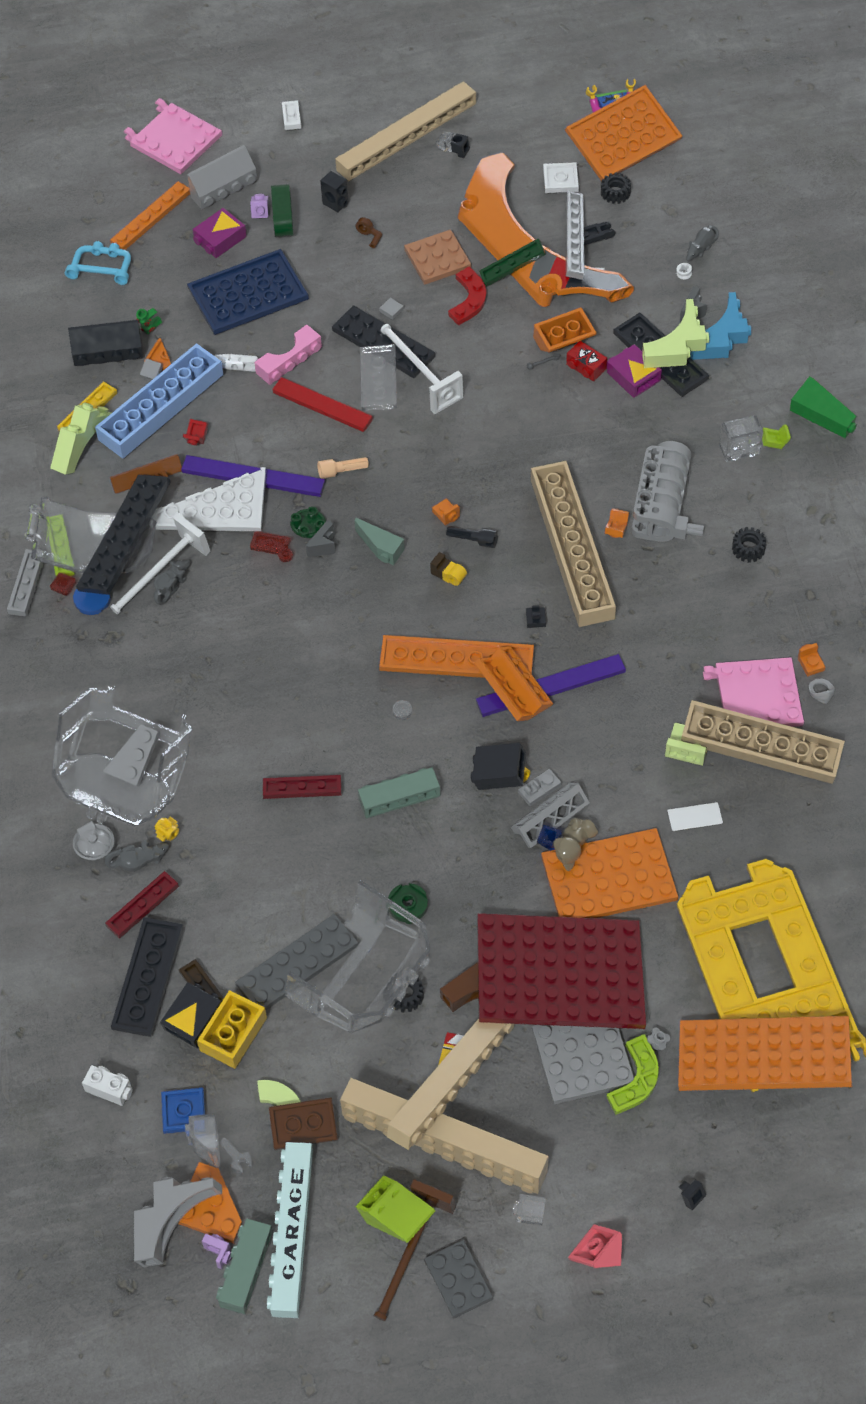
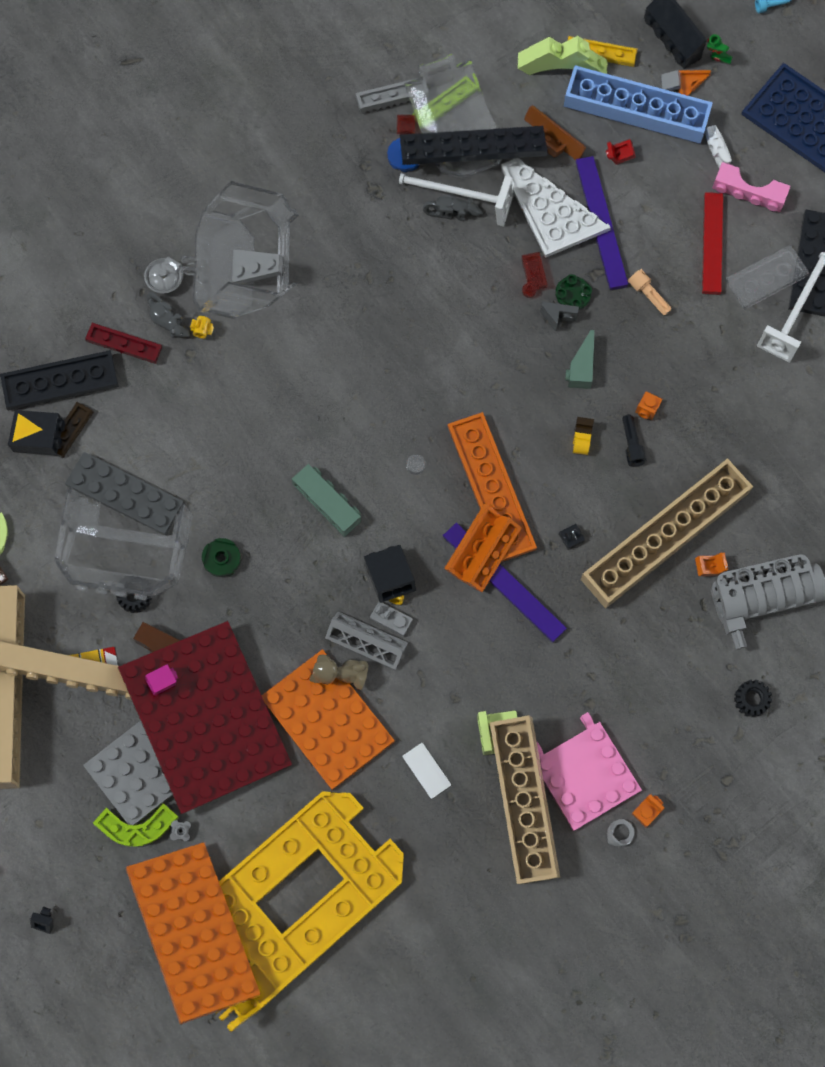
camera: 60 degrees right, 15 degrees up
yellow brick [197,990,267,1069] -> none
dark red plate [263,775,342,799] -> none
clear blue slope [537,825,562,851] -> none
none -> dark pink brick [145,664,178,696]

